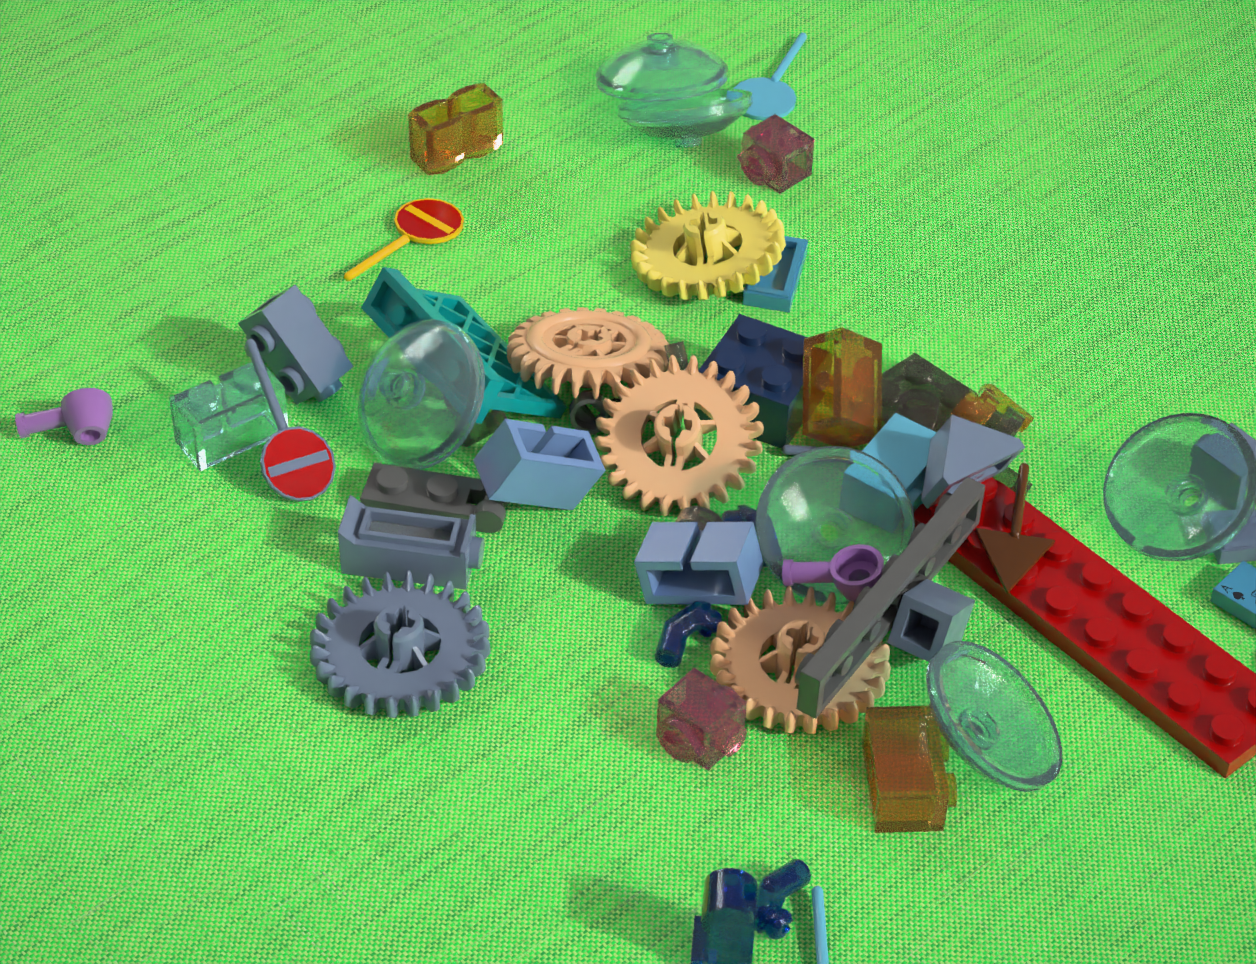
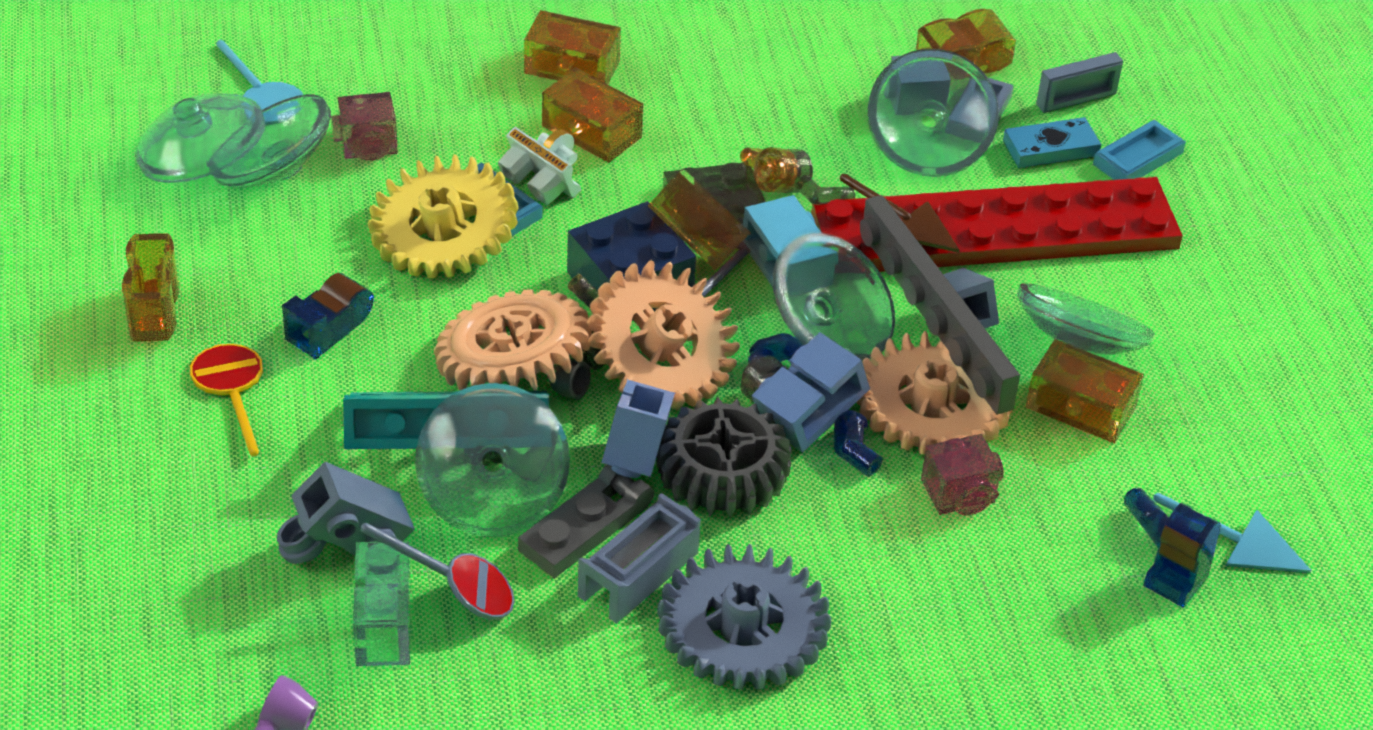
camera: 60 degrees left, 0 degrees up
medium lavender bar [782,544,885,603] -> none
sand blue slope [921,415,1025,509] -> none
none -> leg [282,273,374,359]
none -> light aqua hips [498,127,582,205]
none -> clear orange brick [524,10,621,91]
none -> clear orange brick [542,68,643,163]
none -> dark grey gear [656,396,791,518]

